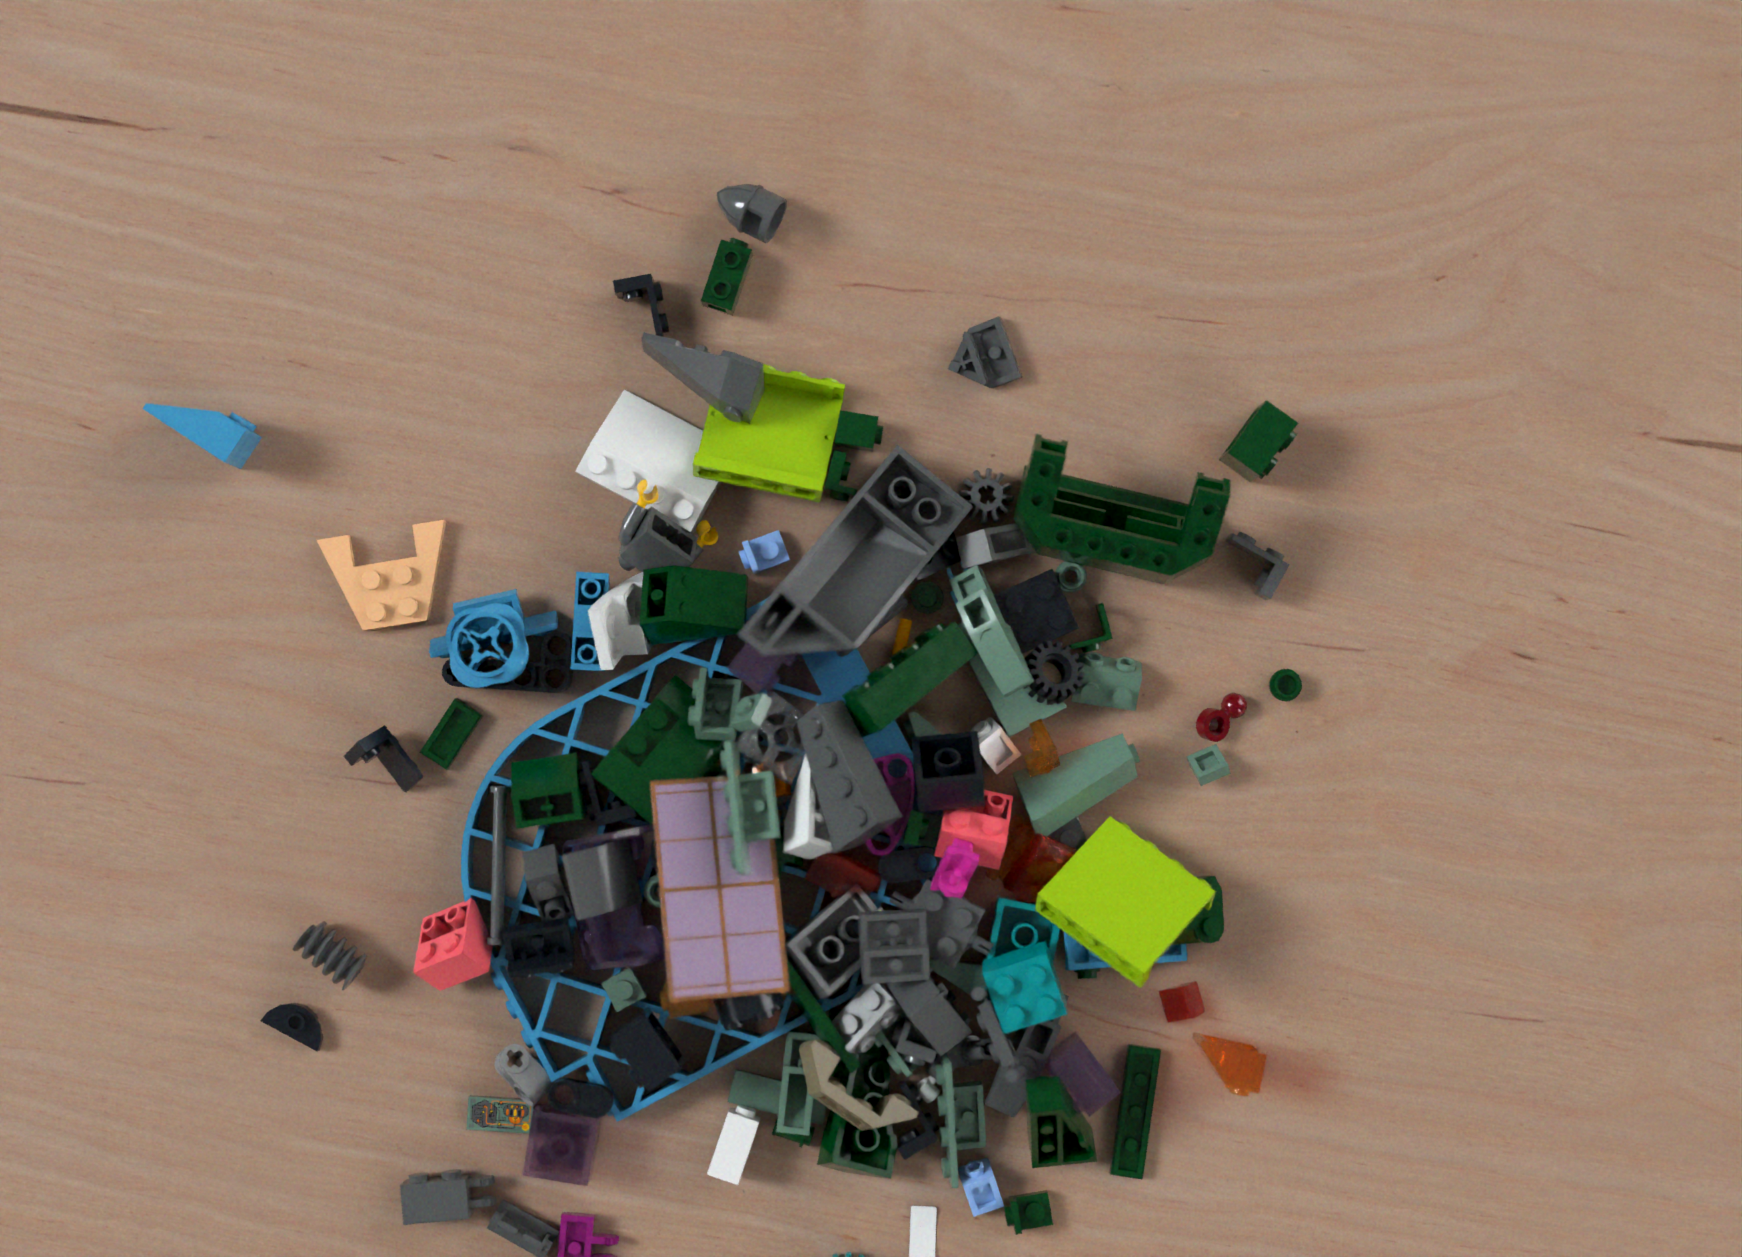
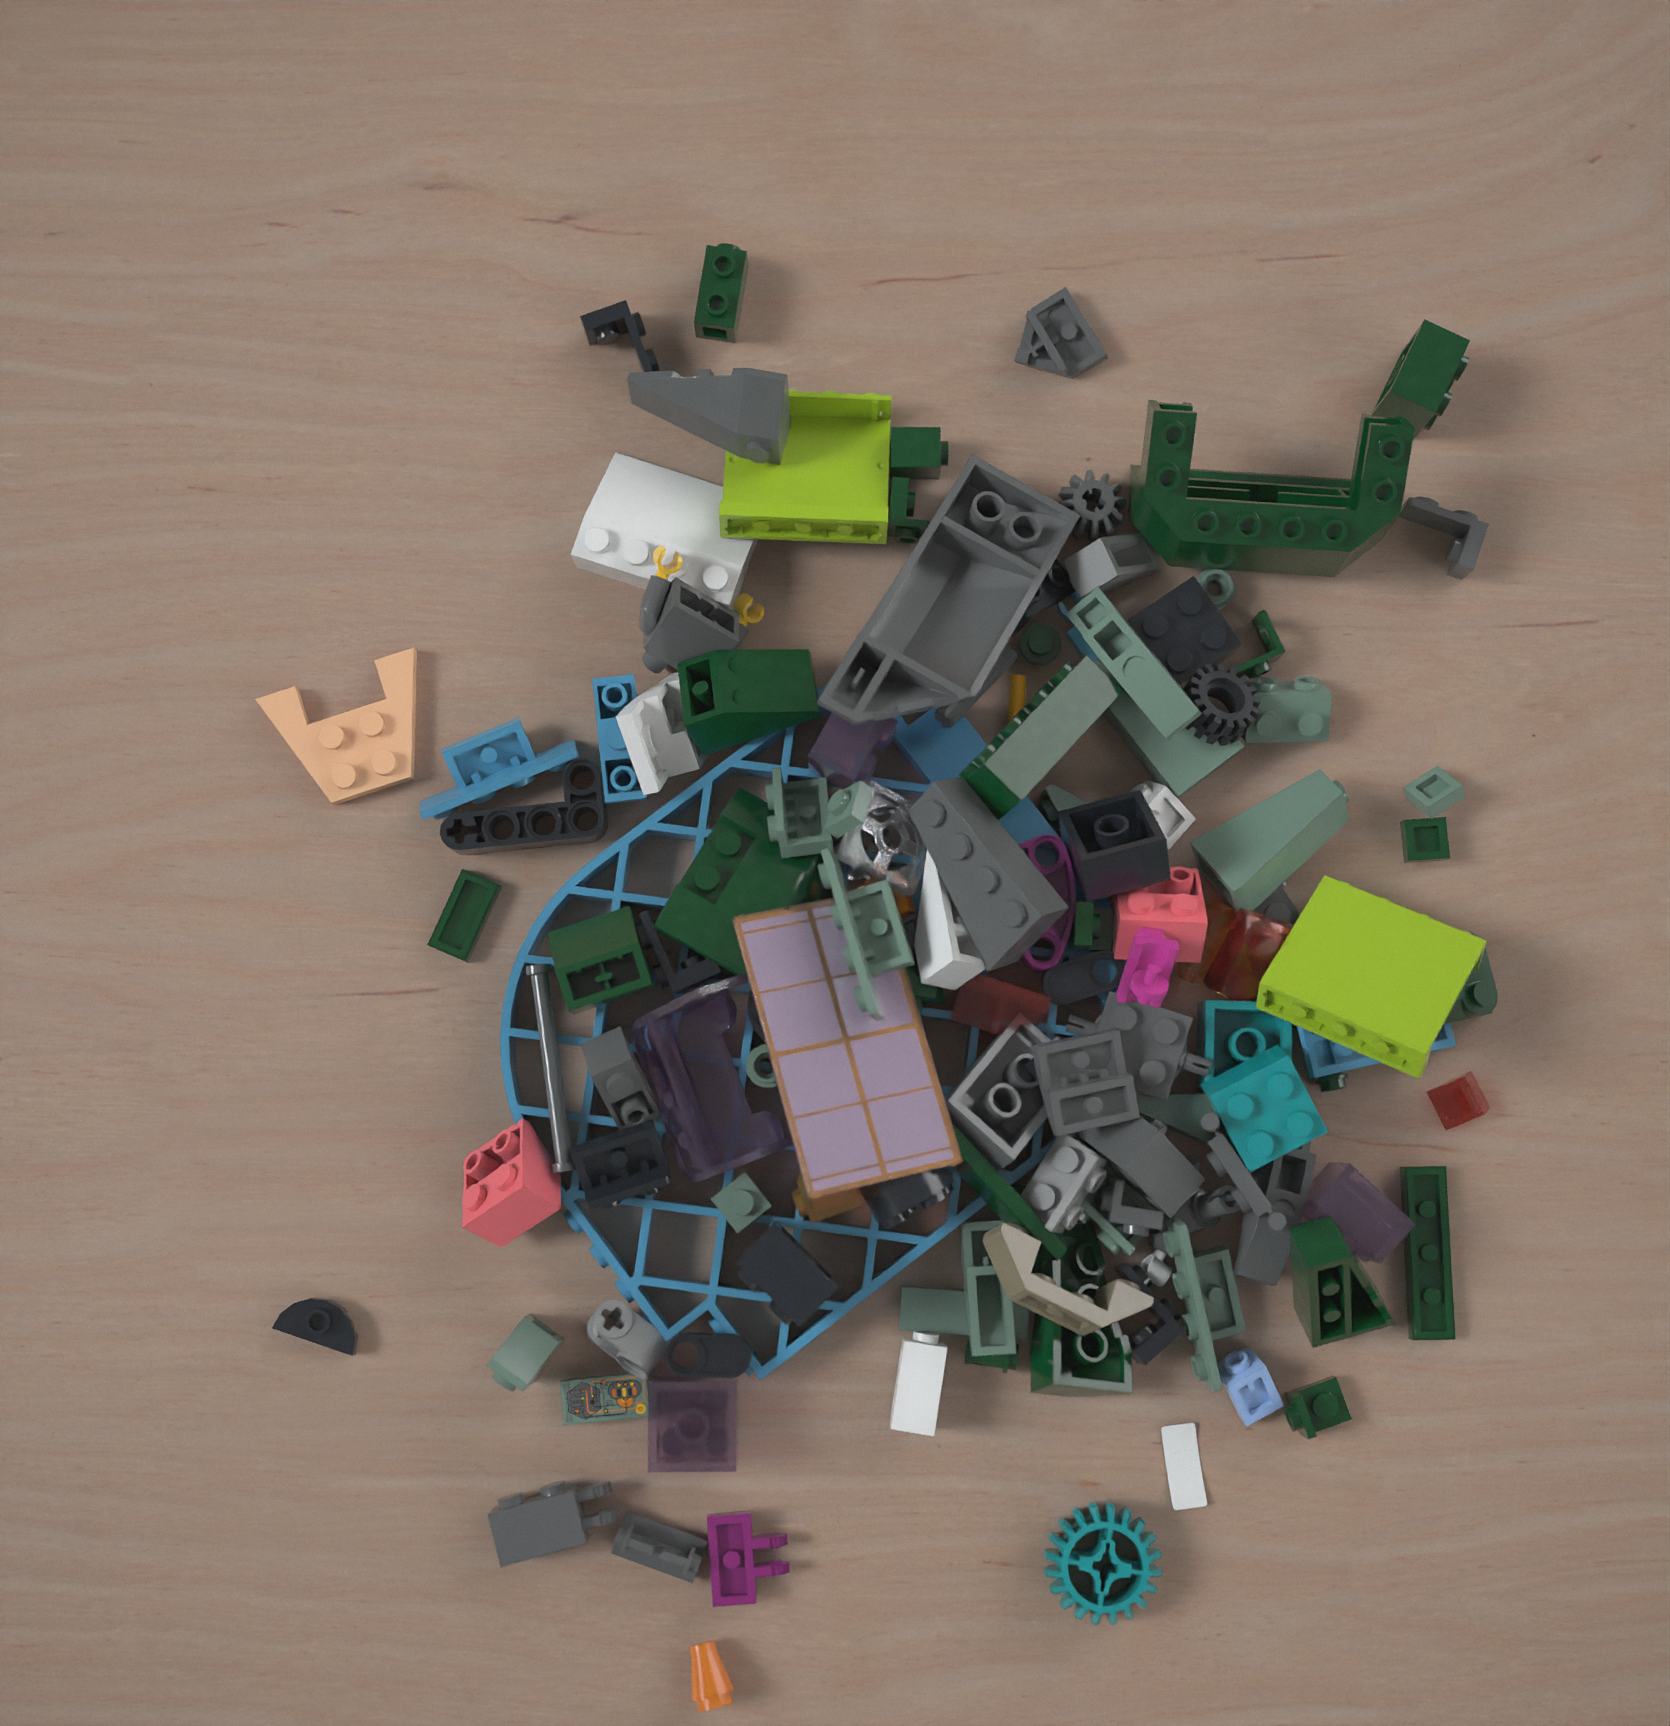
camera: 10 degrees left, 5 degrees down
dark azure slope [142,403,262,469] -> none
dark grey piece [292,921,367,991] -> none
black bracket [344,725,423,792] -> none
dark azure piece [446,603,529,688] -> none
dark grey slope [562,838,643,920] -> none
dark grey helmet [717,184,787,243] -> none
light blue bracket [738,530,790,574] -> none
clear orange bracket [1024,719,1060,777] -> none
clear orange slope [1192,1032,1267,1097] -> none
dark red plate [1196,693,1247,742] -> none
dark green plate [1269,669,1302,701] -> none
none -> sand green slope [487,1314,564,1392]
none -> dark green plate [1400,817,1450,863]

